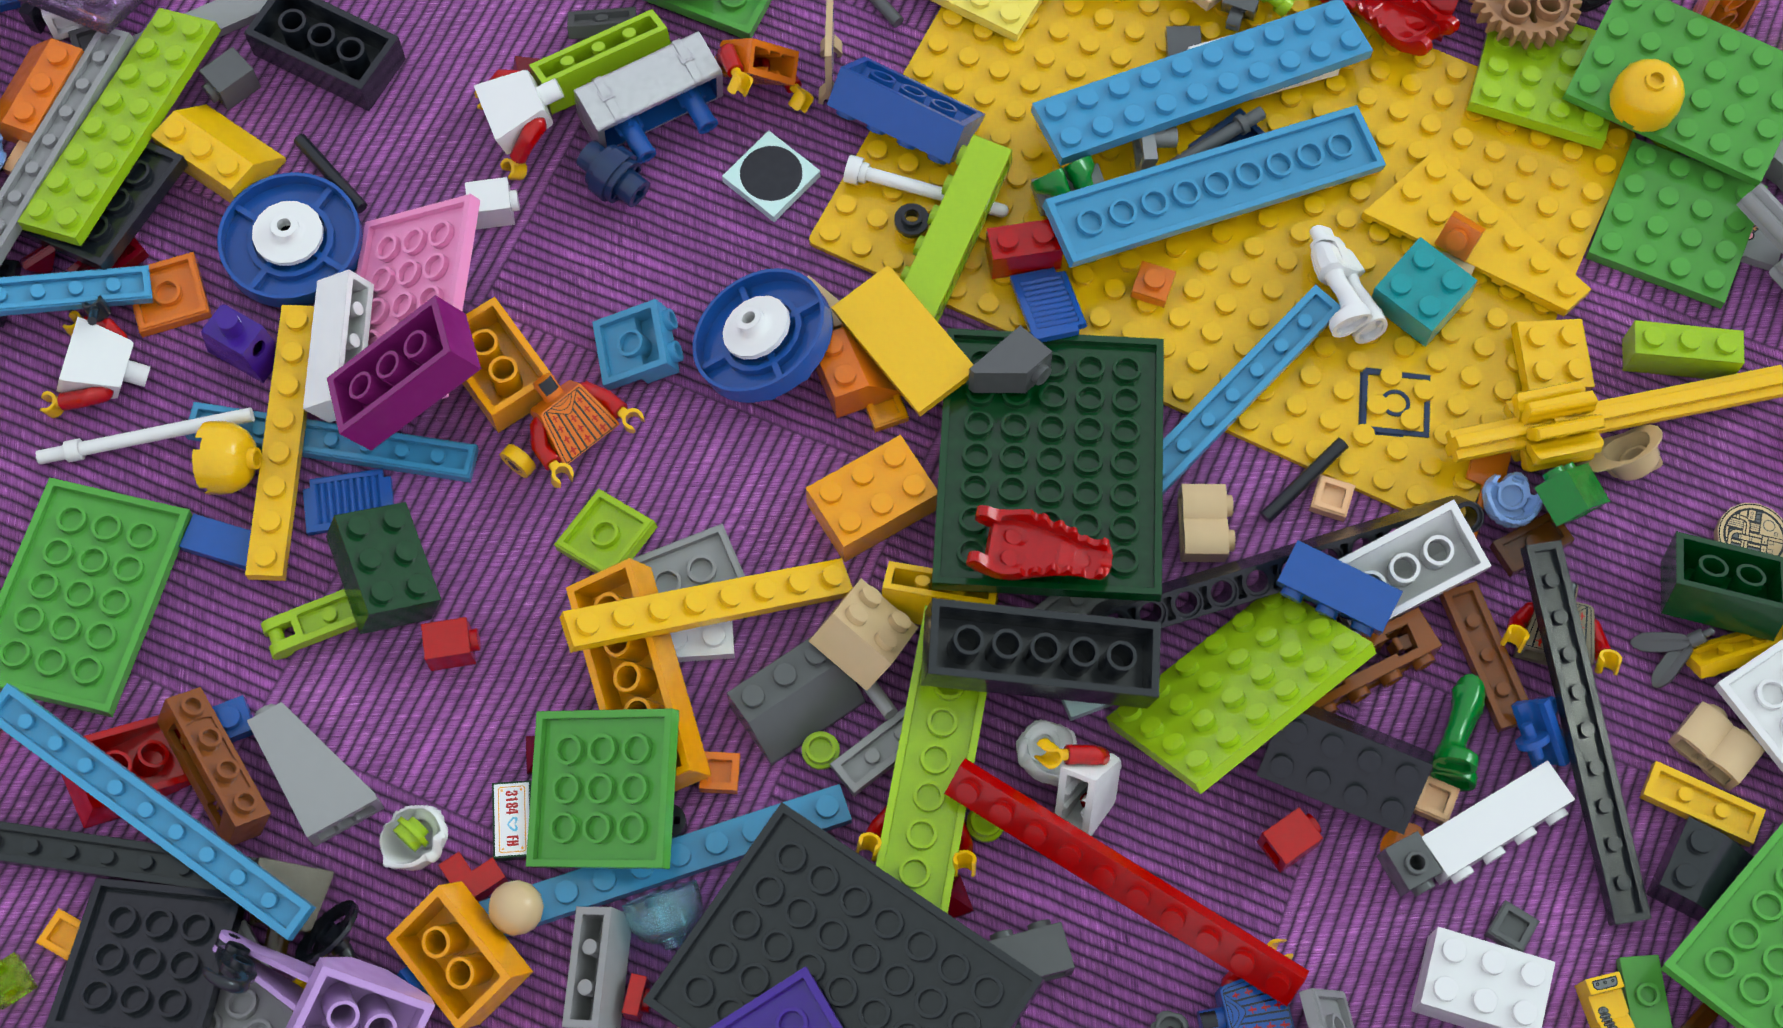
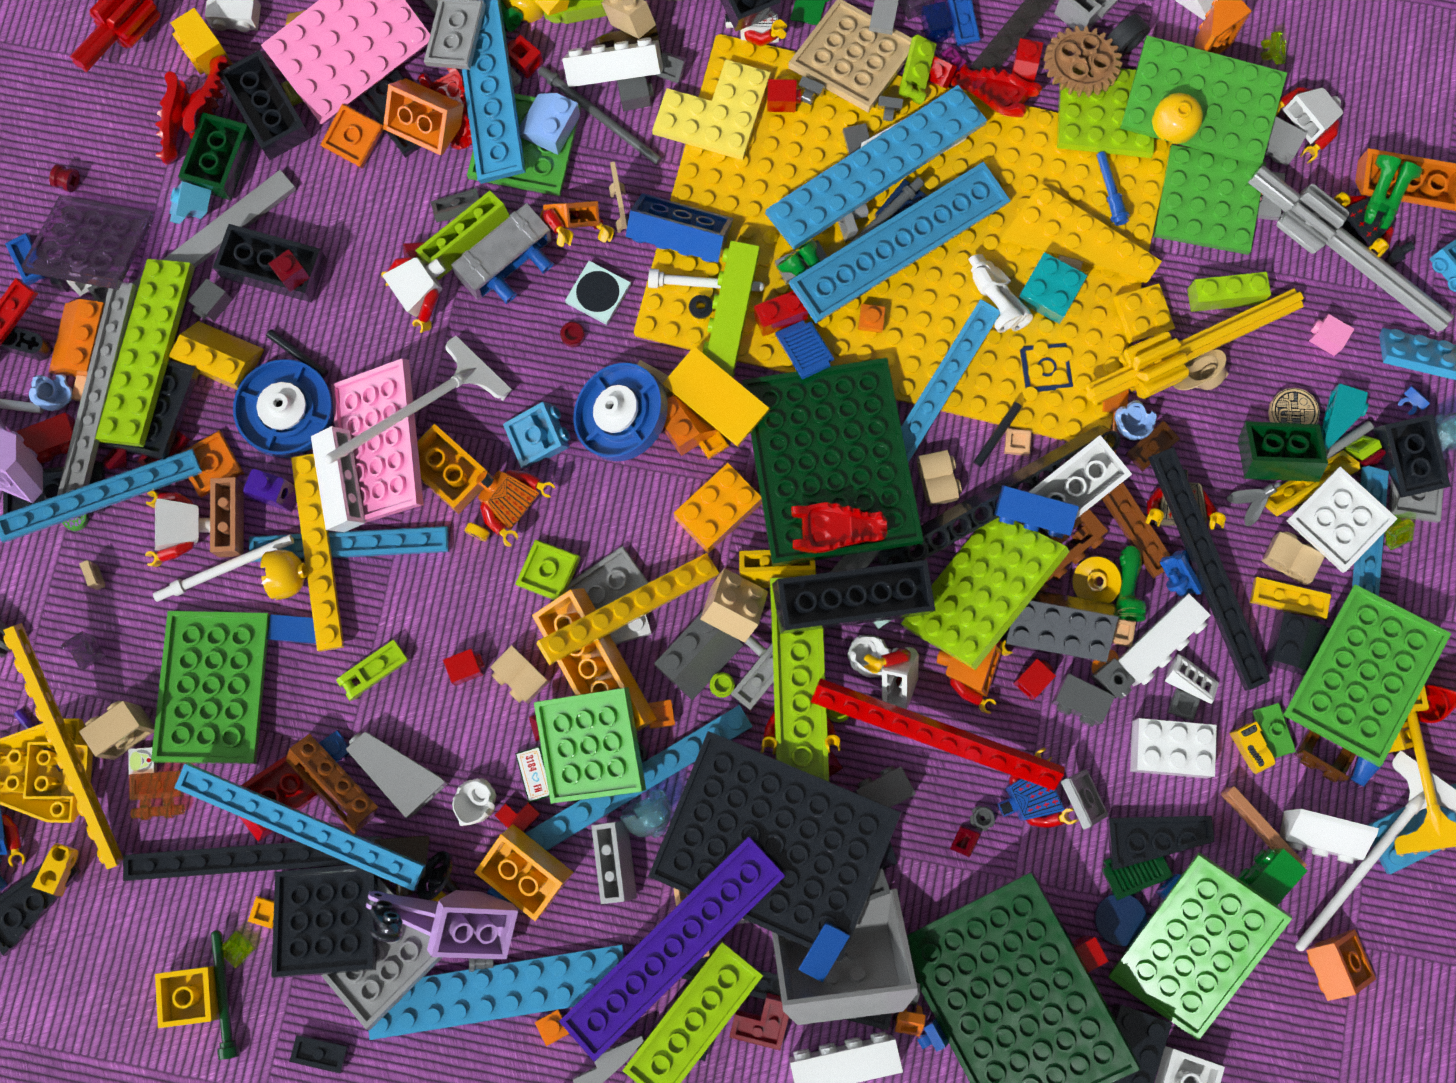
camera: 10 degrees left, 10 degrees up
black hand [81,295,111,326] -> none
blue window [303,468,394,536] -> none
dark green brick [326,502,441,635] -> none
magenta brick [327,295,481,451] -> none
lime plate [393,816,429,852] -> none
white brick [465,177,520,230] -> none
tan piece [489,880,544,936] -> none
dark blue piece [576,140,650,207] -> none
red plate [622,973,651,1023] -> none
dark grey slope [968,325,1052,393] -> none
orange plate [1434,211,1486,262] -> none
green brick [1534,462,1610,526] -> none
none -> nougat brick [210,477,244,558]
none -> dark red brick [268,249,310,292]
none -> white piece [325,336,512,464]
none -> tan brick [490,645,549,704]
none -> dark red tile [560,322,585,347]
none -> orange torso [937,640,1013,714]
none -> dark grey brick [1051,673,1115,727]
none -> yellow dish [1073,557,1122,603]
none -> blue pin [1096,151,1130,226]
none -> white slope [1165,654,1219,704]

